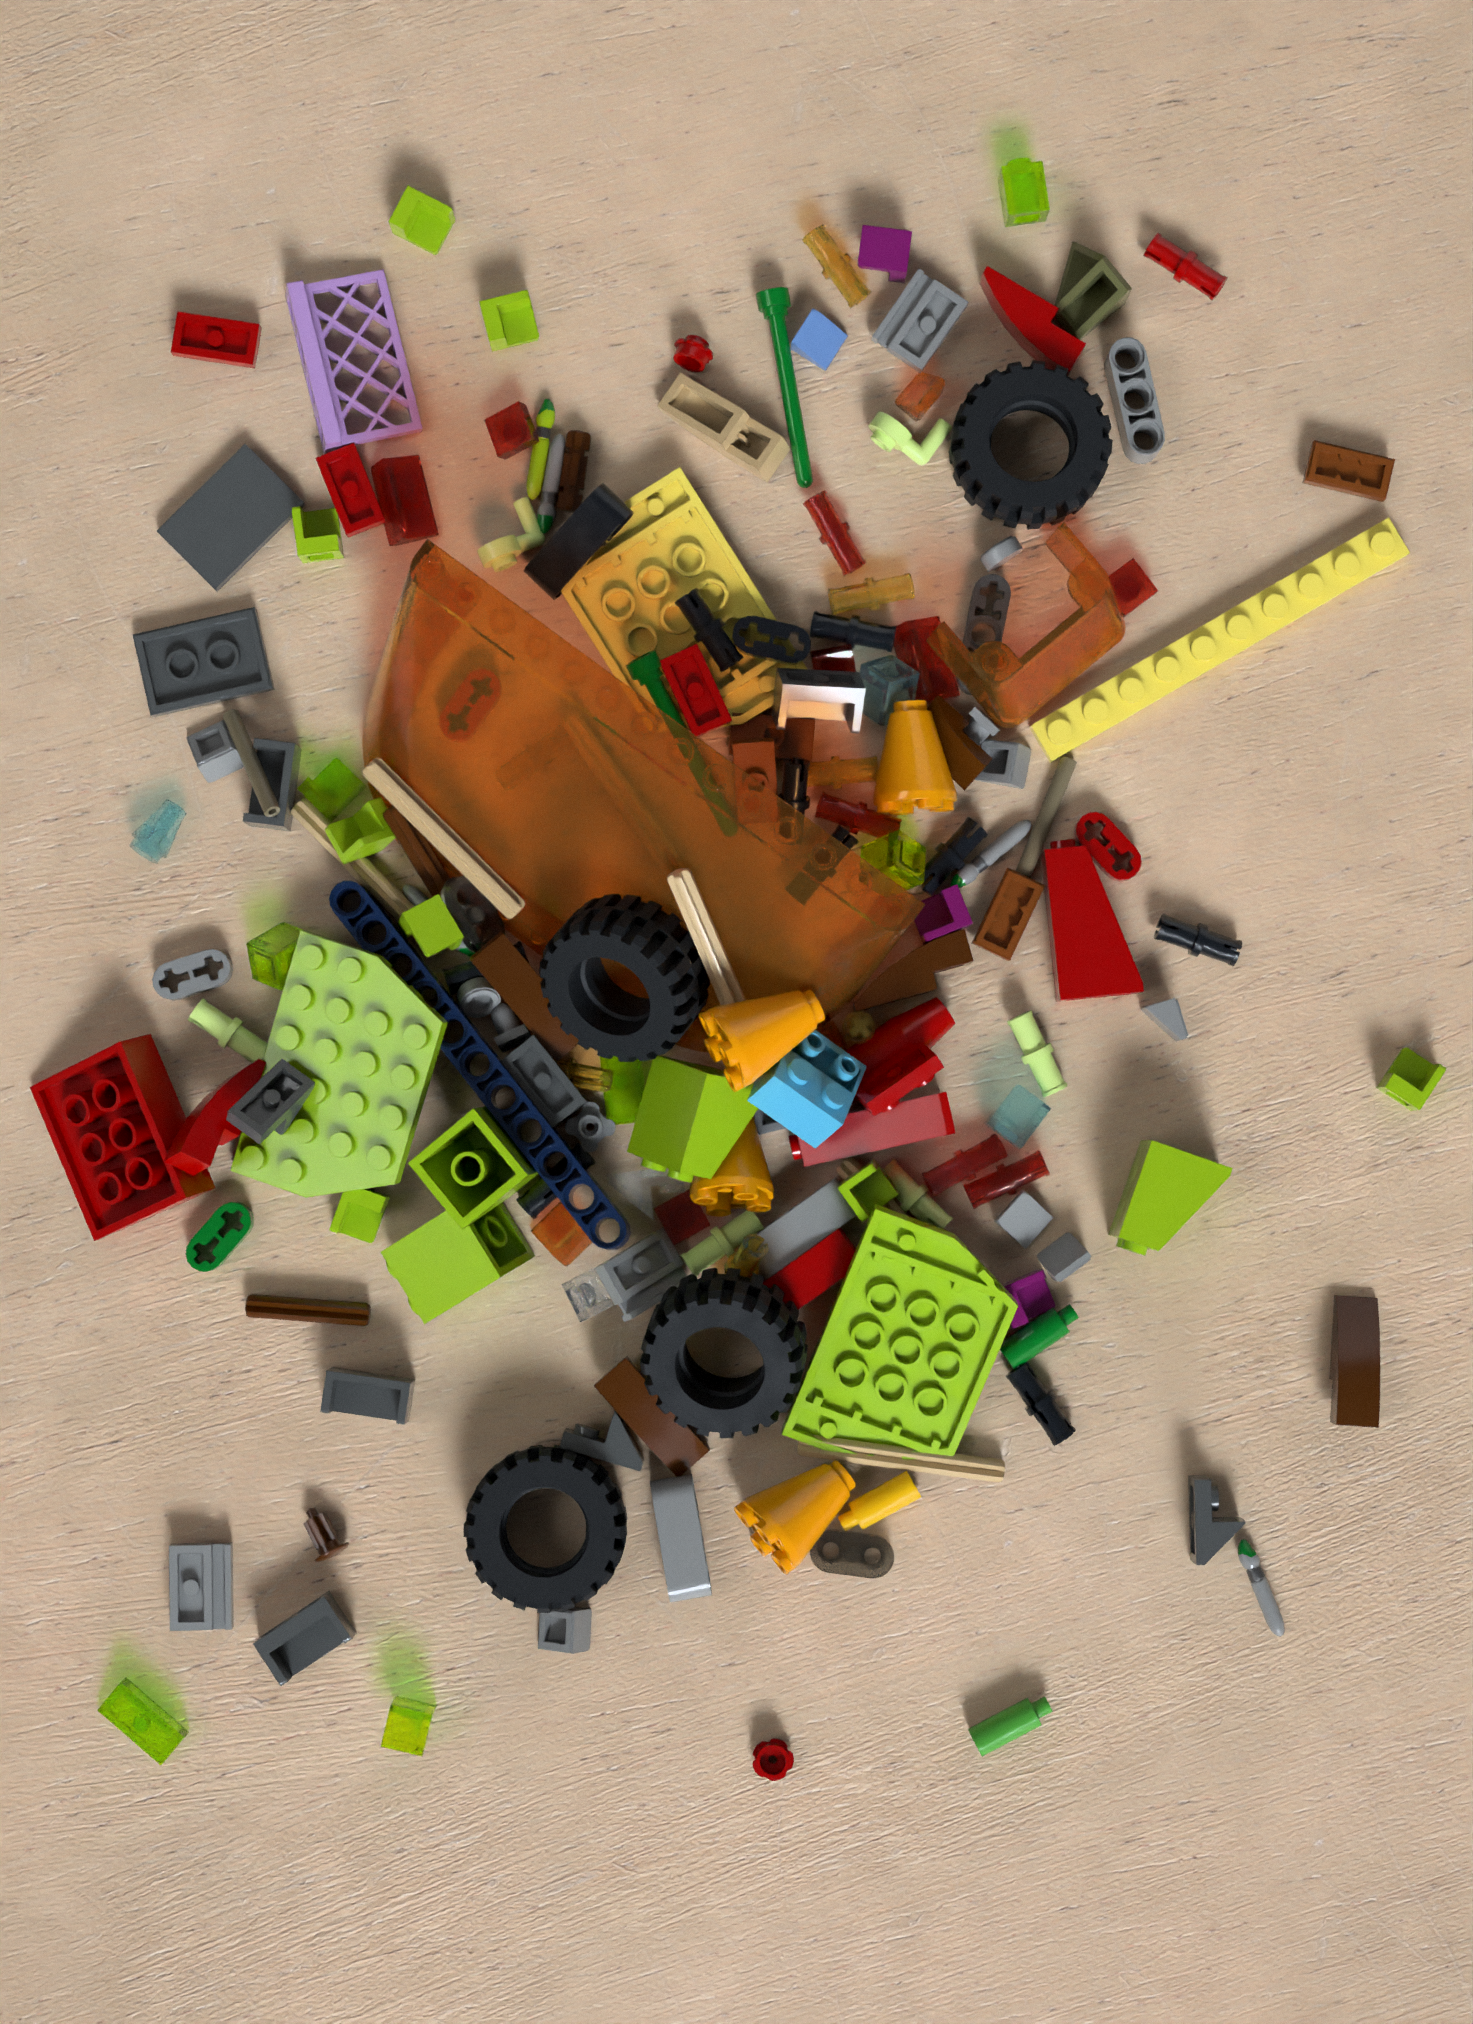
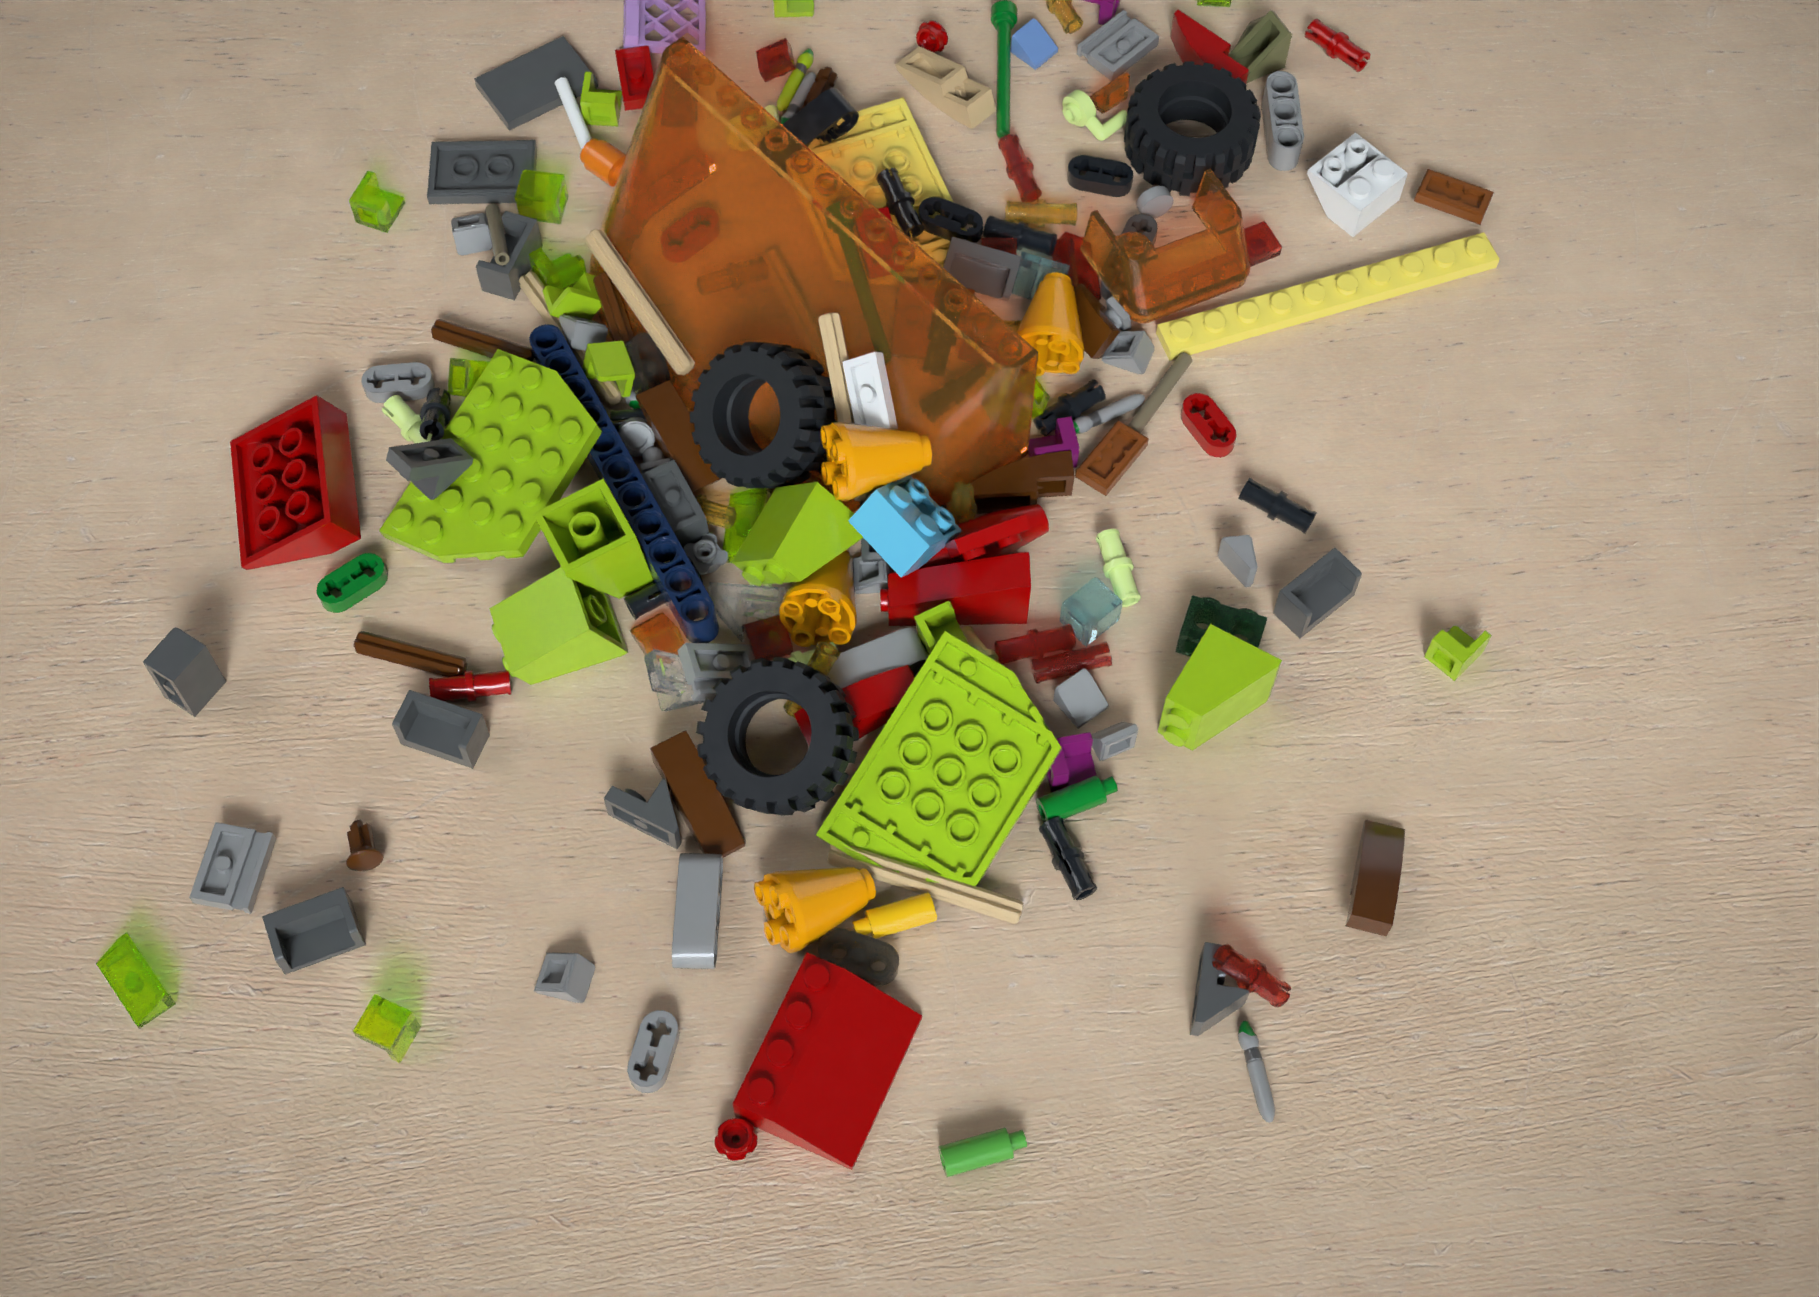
camera: 15 degrees right, 25 degrees down
clear light blue cone [129,799,187,864] -> none
red slope [164,1059,266,1176] -> none
lime panel [329,1188,390,1243] -> none
black tyre [463,1445,627,1613] -> none
red slope [1040,839,1144,1002] -> none
none -> dark grey panel [143,627,226,717]
none -> clear neon green panel [349,171,405,233]
none -> black pin [420,387,451,441]
none -> red pin [429,670,512,702]
none -> reddish brown axle [431,319,534,362]
none -> clear neon green panel [515,169,568,224]
none -> white piece [555,77,592,150]
none -> light grey slope [559,314,608,351]
none -> orange brick [580,139,632,187]
none -> light grey beam [627,1010,680,1093]
none -> red slope [732,953,922,1170]
none -> white plate [842,352,898,429]
none -> black beam [1067,155,1133,197]
none -> clear green brick [1175,595,1268,657]
none -> clear red pin [1212,944,1291,1008]
none -> dark grey panel [1273,548,1362,639]
none -> white slope [1307,132,1408,237]

